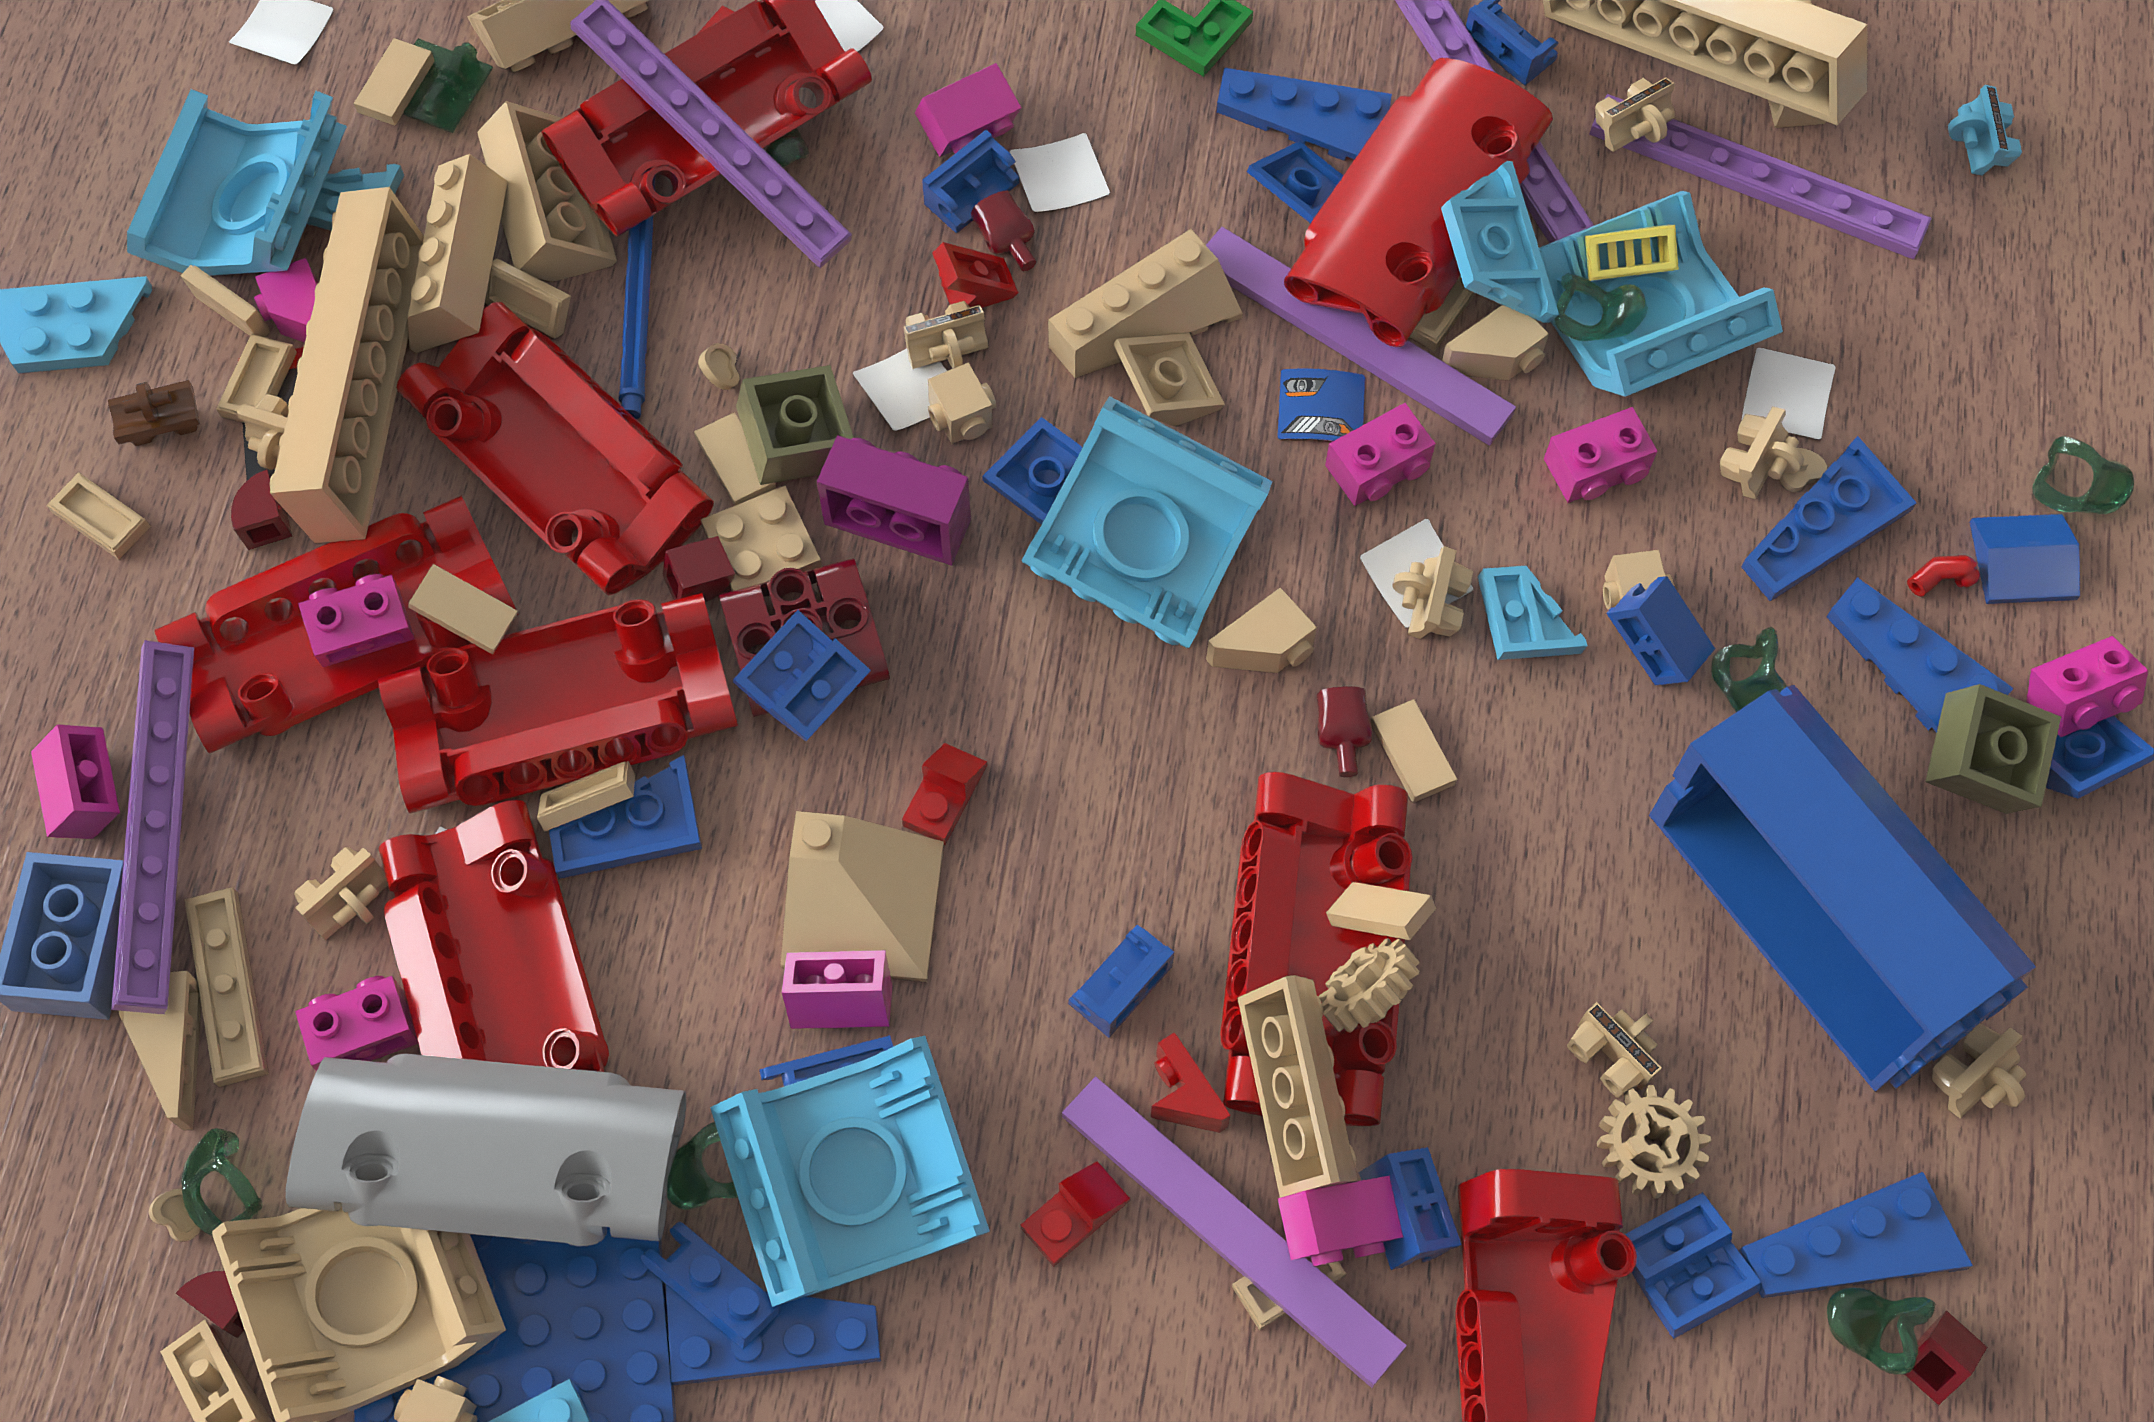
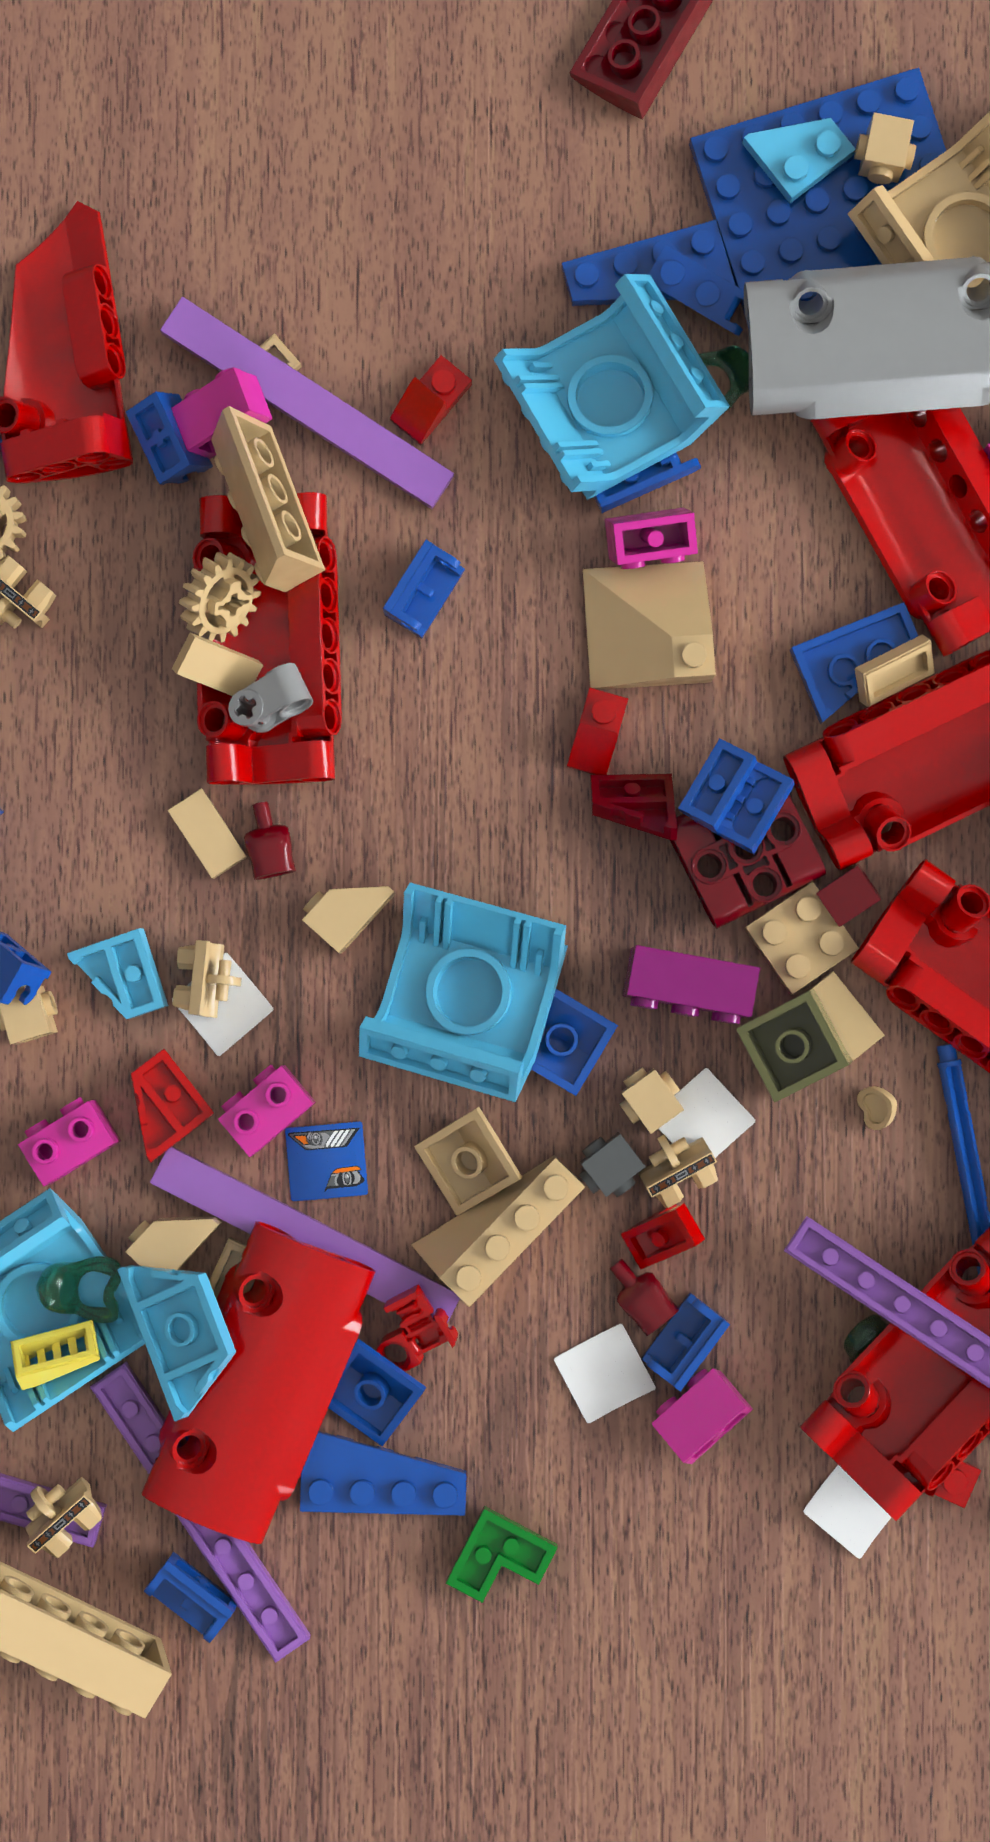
camera: 170 degrees right, 20 degrees up
red slope [1150,1032,1231,1133] -> none
none -> red wing [131,1049,214,1163]
none -> light grey piece [228,663,313,733]
none -> red piece [376,1284,458,1372]
none -> dark grey brick [579,1132,645,1197]
none -> dark red wing [590,773,677,840]

